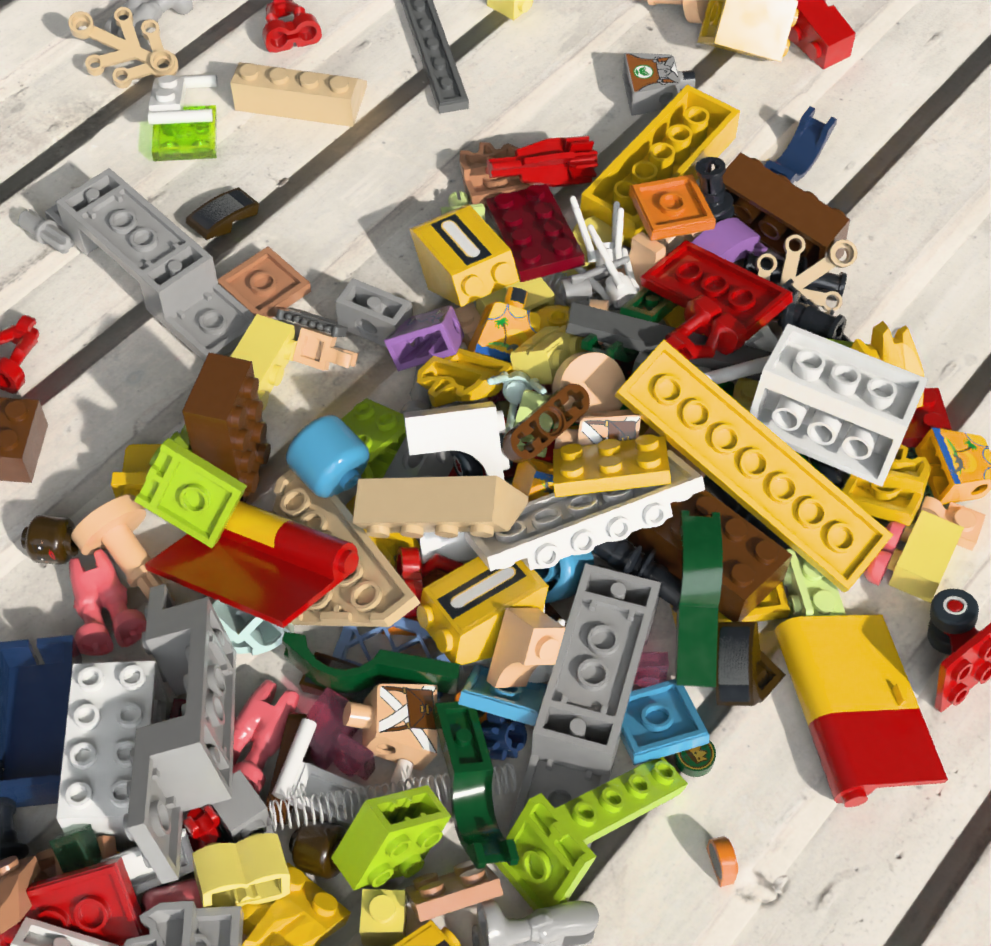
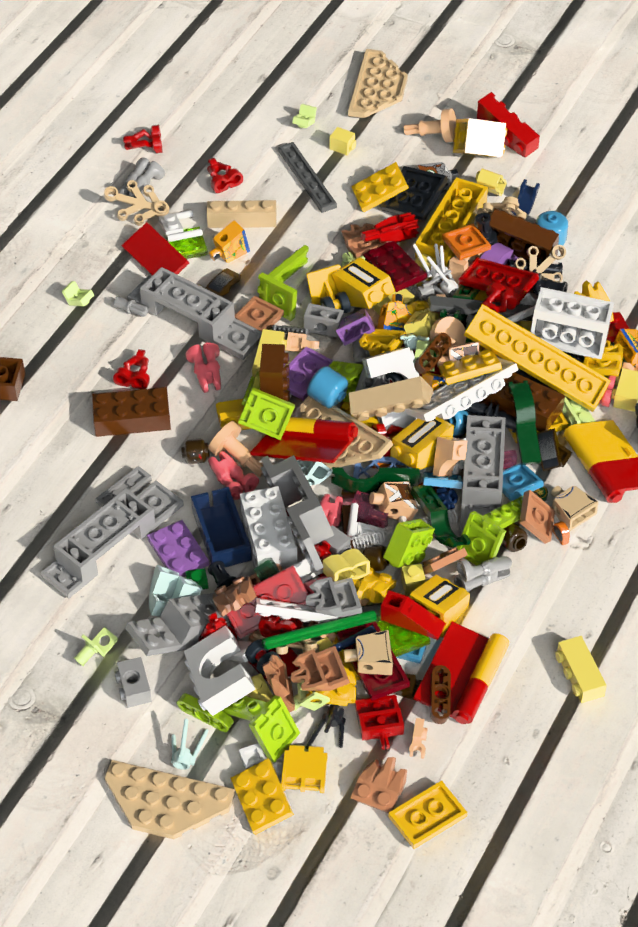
camera: 10 degrees left, 5 degrees down
none -> red tile [121,222,189,276]
none -> coral piece [185,342,221,393]
none -> light orange torso [208,220,250,263]
none -> lime bracket [257,245,309,321]
none -> medium lavender plate [287,347,333,401]
none -> yellow plate [306,264,351,313]
none -> yellow plate [351,162,409,212]
none -> black plate [380,166,448,221]
none -> light yellow brick [475,169,507,196]
none -> tan plant [477,197,527,220]
none -> dark brown head [501,523,528,552]
none -> nougat plate [519,490,555,544]
none -> dark azure head [536,211,568,246]
none -> tan torso [551,486,599,532]

